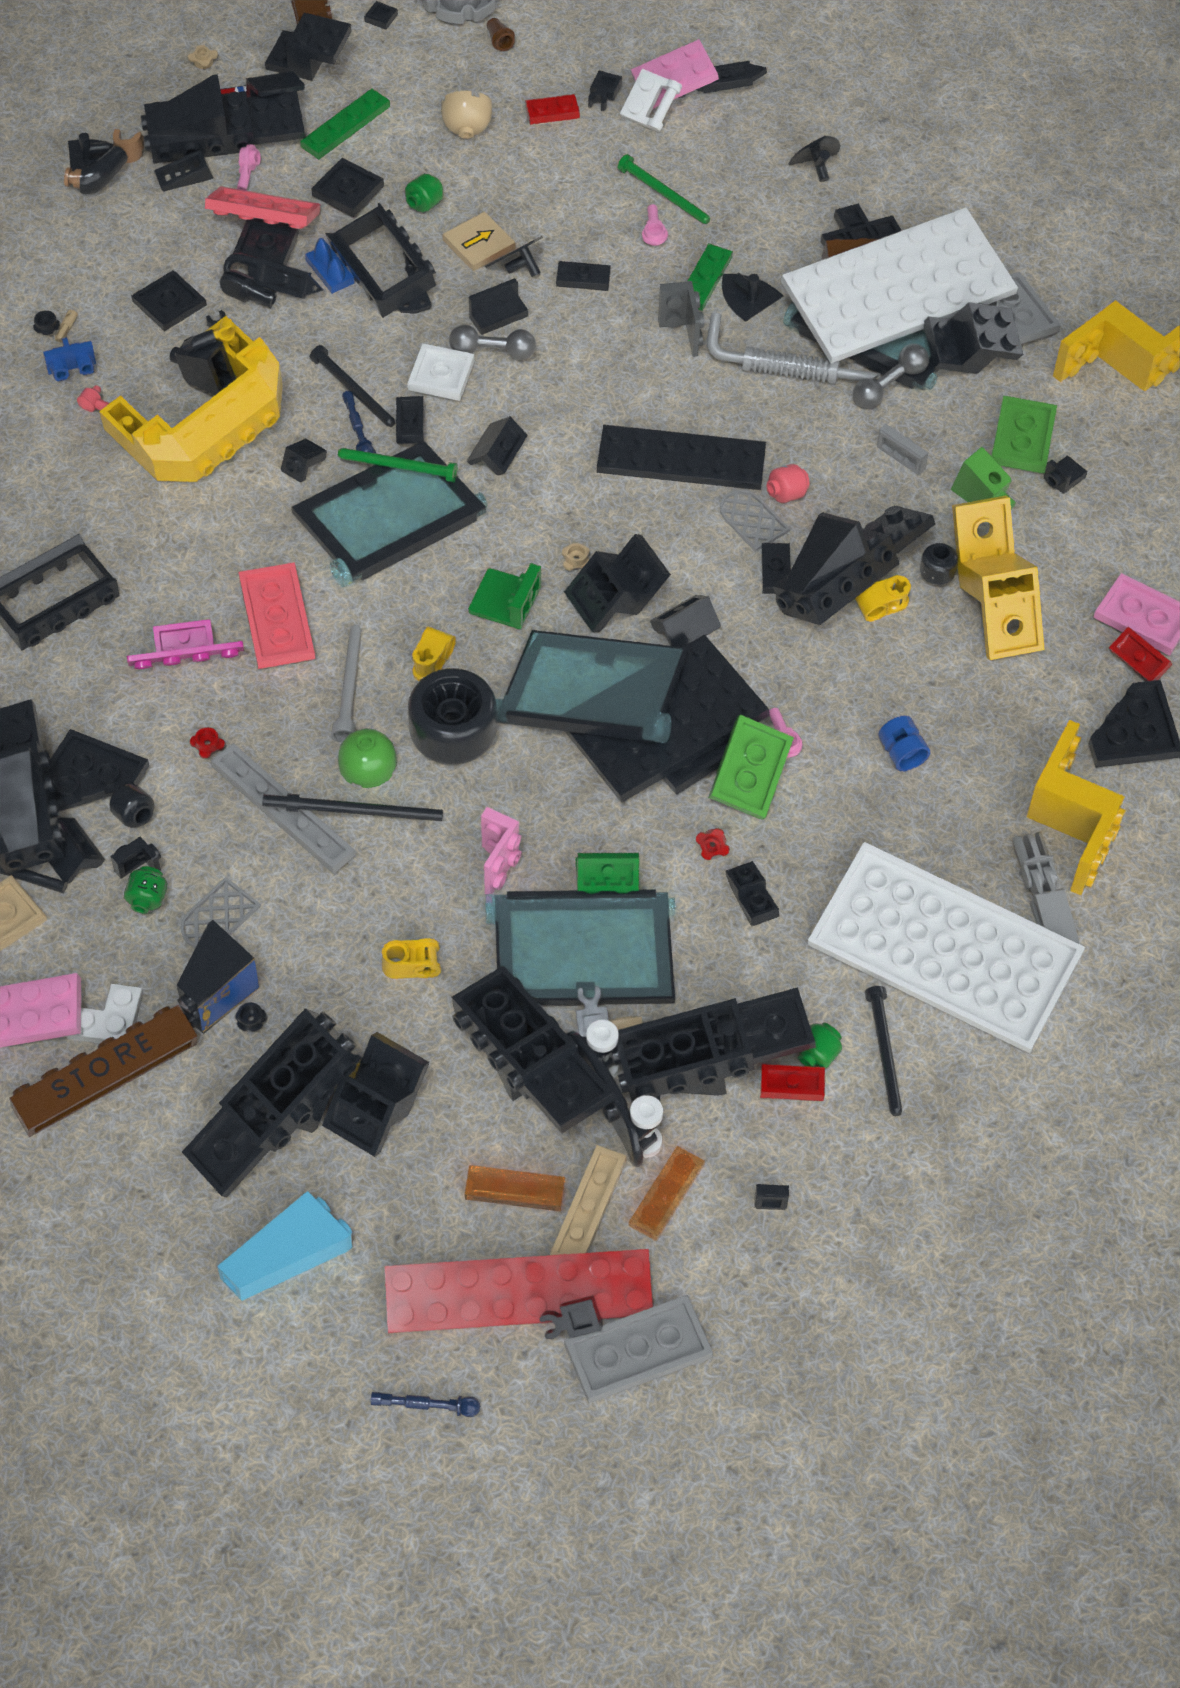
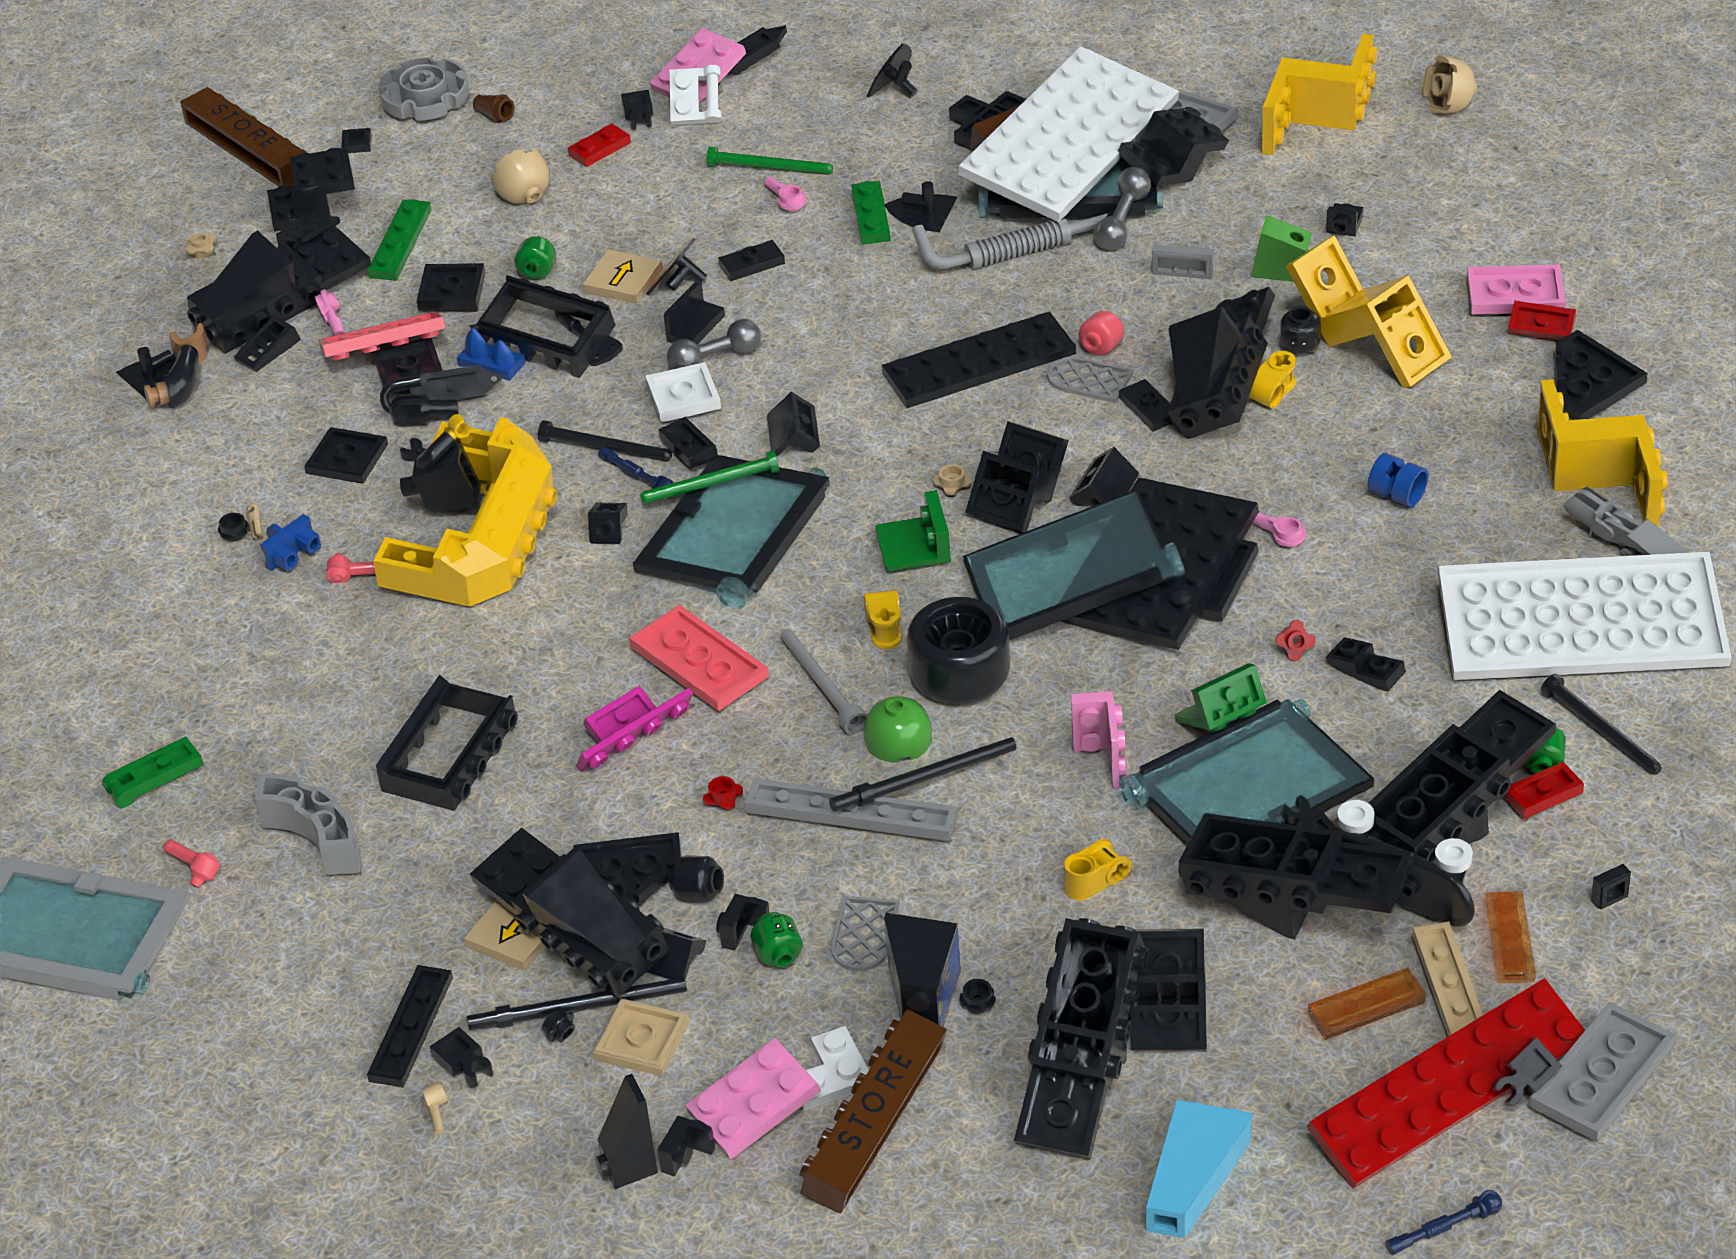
camera: 25 degrees left, 15 degrees down
dark grey bracket [658,281,704,357] -> none
bright green plate [708,715,794,820] -> none
bright green plate [992,395,1057,474] -> none

